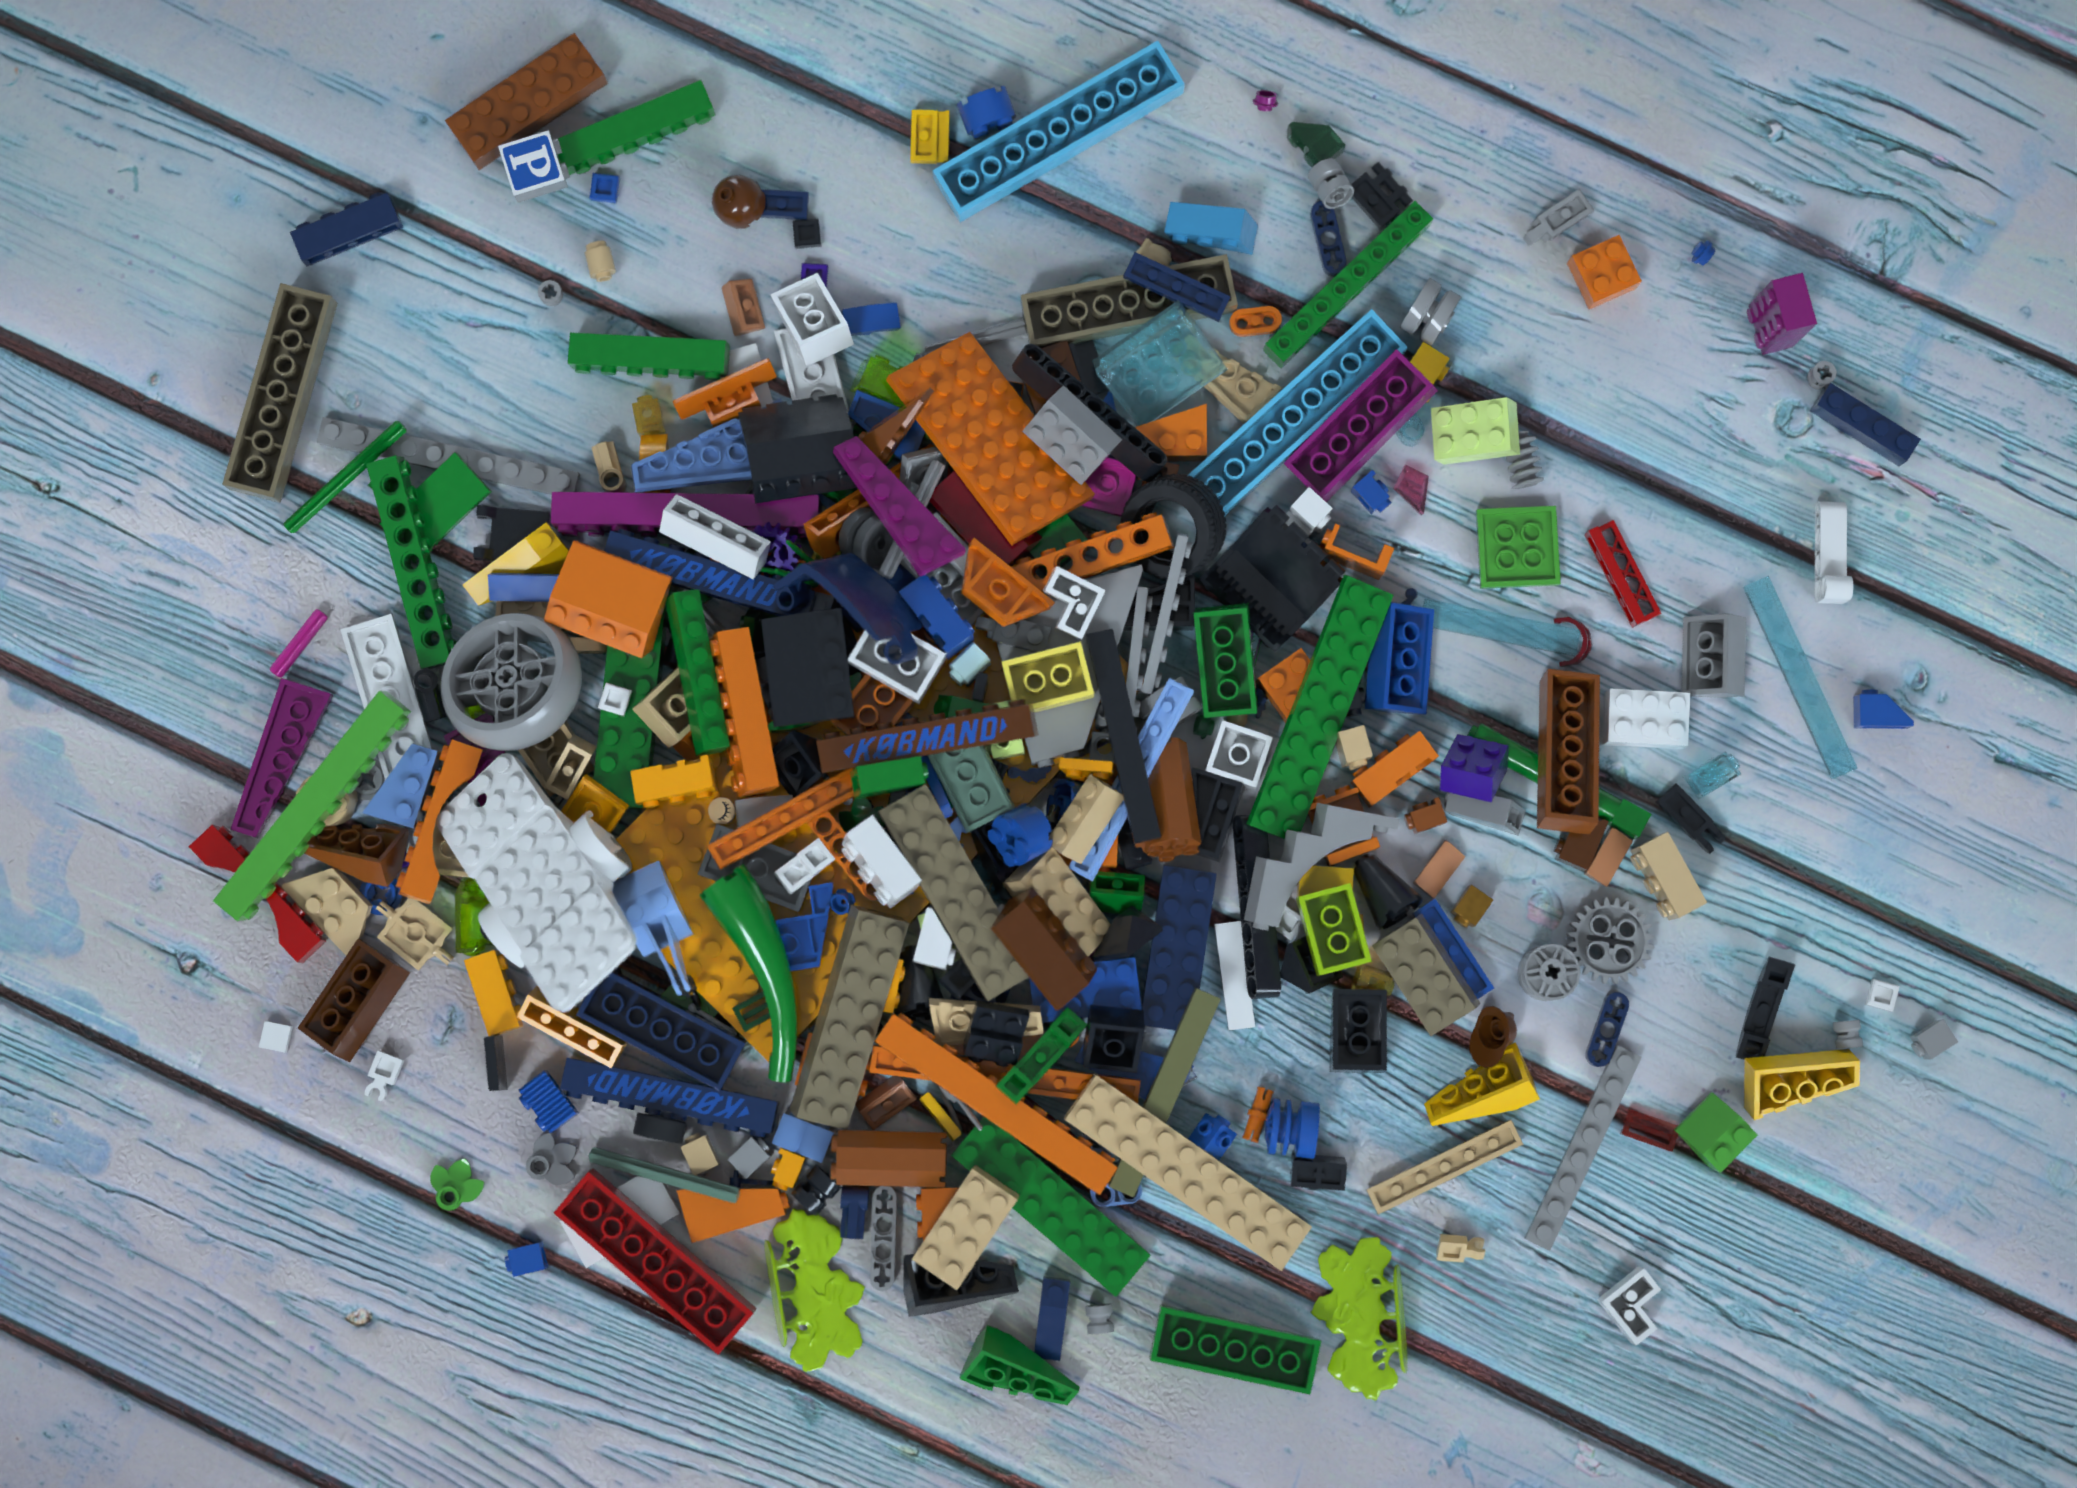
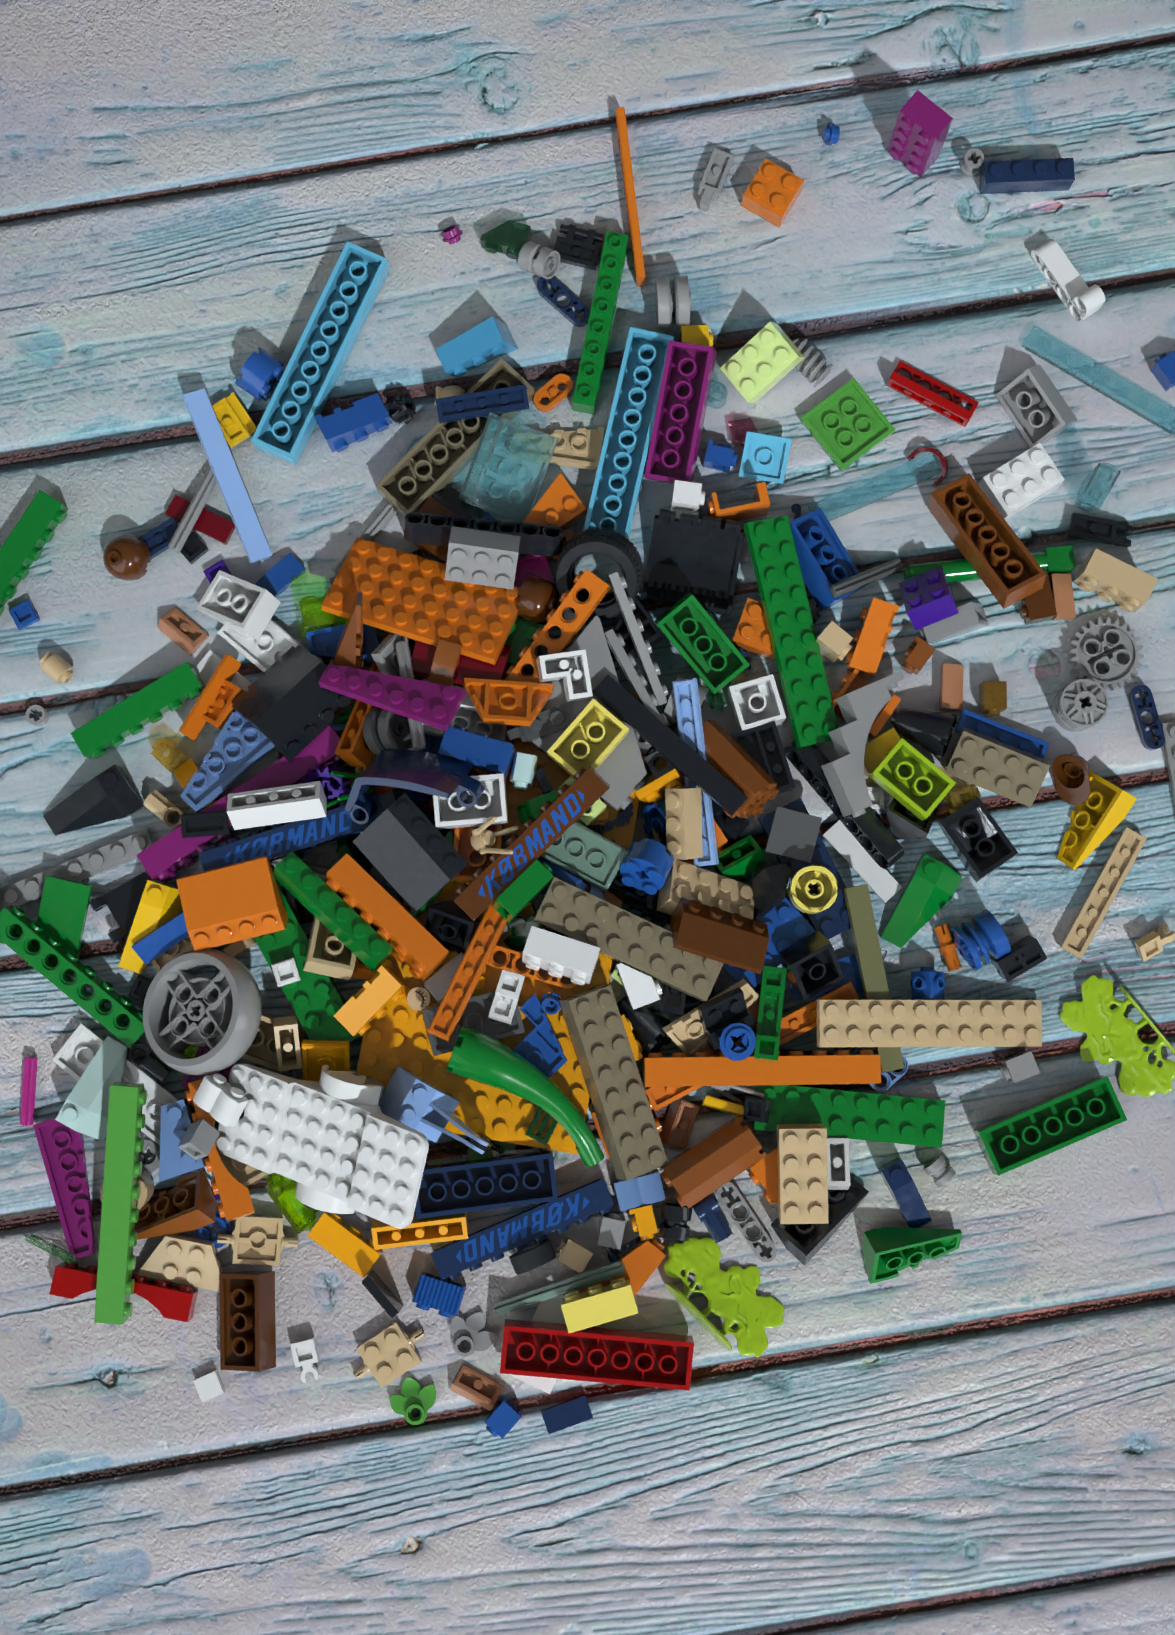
camera: 30 degrees left, 0 degrees up
none -> green piece [22,1233,78,1263]
none -> black wedge [43,764,144,836]
none -> light aqua wedge [55,1036,129,1141]
none -> black tile [128,974,152,1003]
none -> dark red tile [165,495,235,545]
none -> light grey axle [168,466,217,553]
none -> light grey panel [178,1119,220,1160]
none -> black tile [181,811,230,838]
none -> light blue tile [182,388,272,564]
none -> white brick [193,1074,248,1127]
none -> blue wedge [314,393,392,453]
none -> tan plate [353,1321,425,1388]
none -> black gear [388,395,416,424]
none -> dark orange slope [429,638,462,686]
none -> nougat slope [450,1363,504,1411]
none -> tan plant [471,816,519,855]
none -> reddish brown cylinder [516,576,560,623]
none -> dark blue tile [541,1394,593,1434]
none -> light yellow brick [561,1277,638,1333]
none -> orange tile [616,107,646,287]
none -> blue gear [718,1022,756,1061]
none -> medium azure plate [739,431,792,484]
none -> black tile [743,1096,770,1123]
none -> dark grey tile [765,806,822,863]
none -> light yellow brick [788,866,838,914]
none -> white brick [827,1138,850,1190]
none -> dark grey axle [829,558,904,597]
none -> green wedge [880,854,962,948]
none -> light grey brick [1000,1051,1040,1083]

